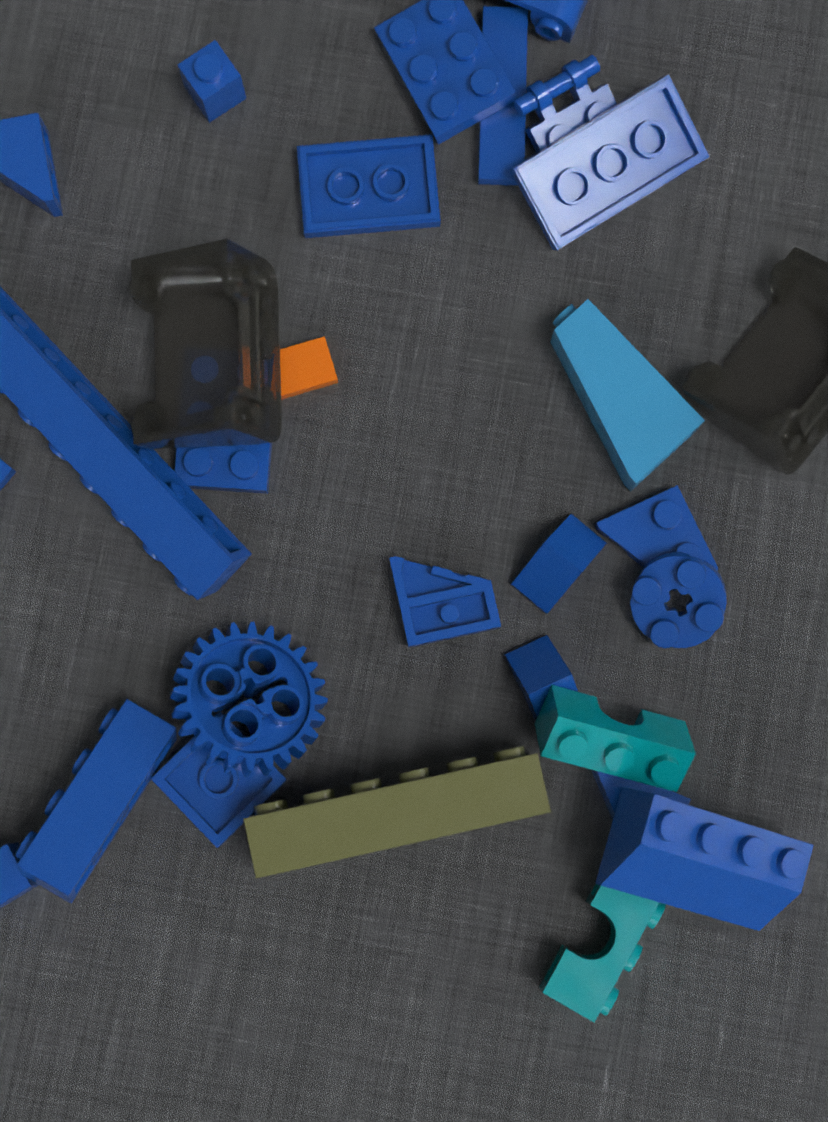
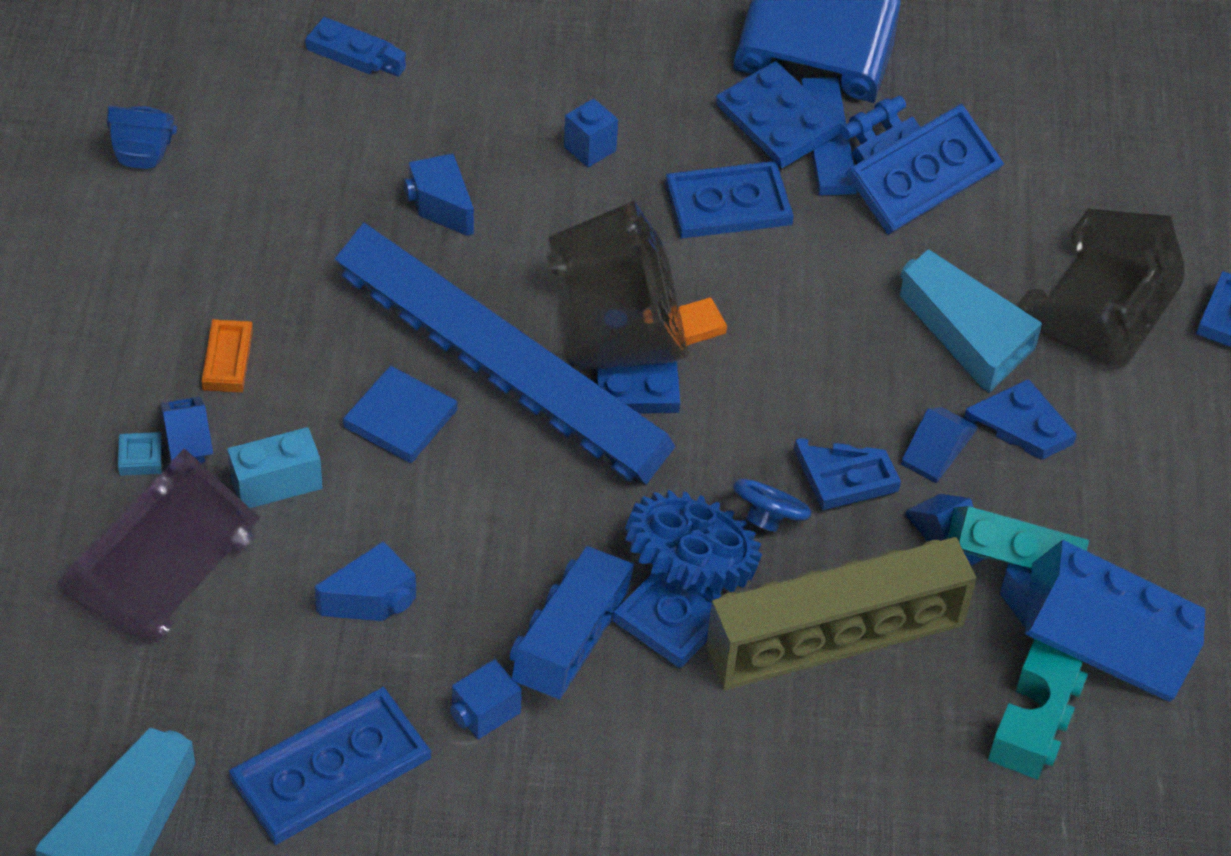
camera: 10 degrees left, 30 degrees down
blue plate [630,552,727,648] -> none
none -> blue piece [733,479,811,532]

